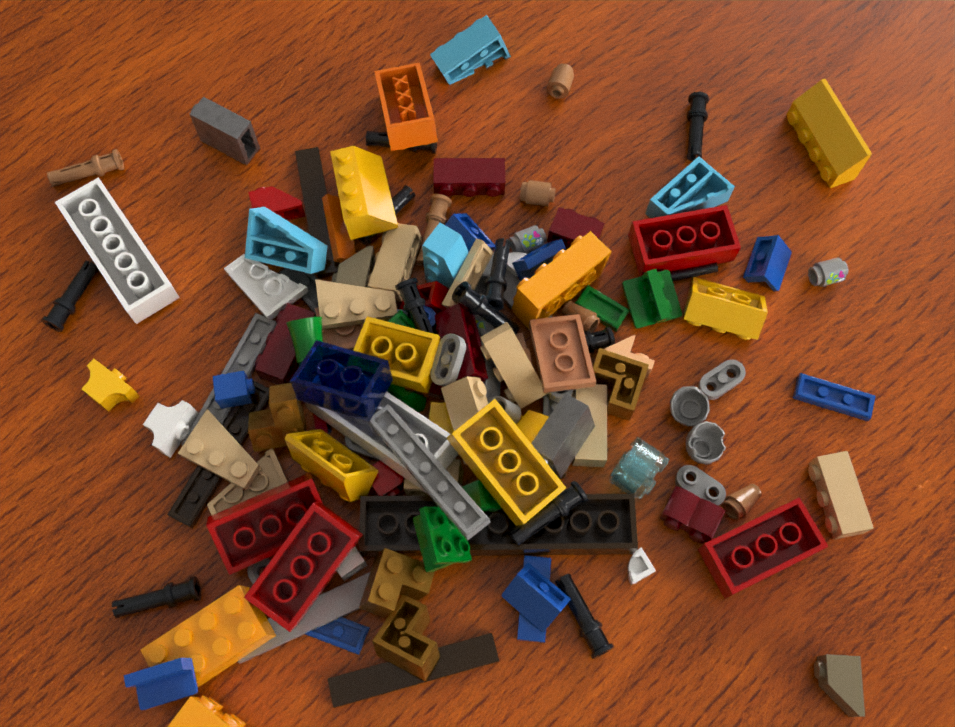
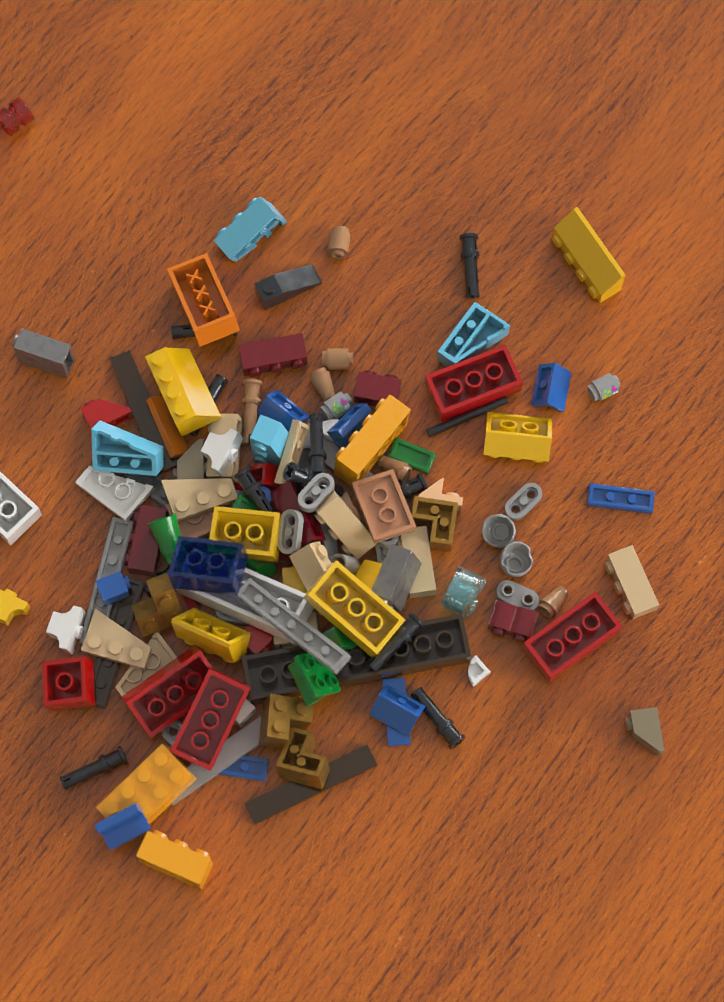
camera: 10 degrees left, 5 degrees up
green bracket [622,269,683,329] -> none
none -> red brick [42,656,95,711]
none -> white brick [201,428,243,477]
none -> black slope [254,264,322,310]
none -> light grey plate [298,473,334,513]
none -> medium nougat cone [309,367,335,401]

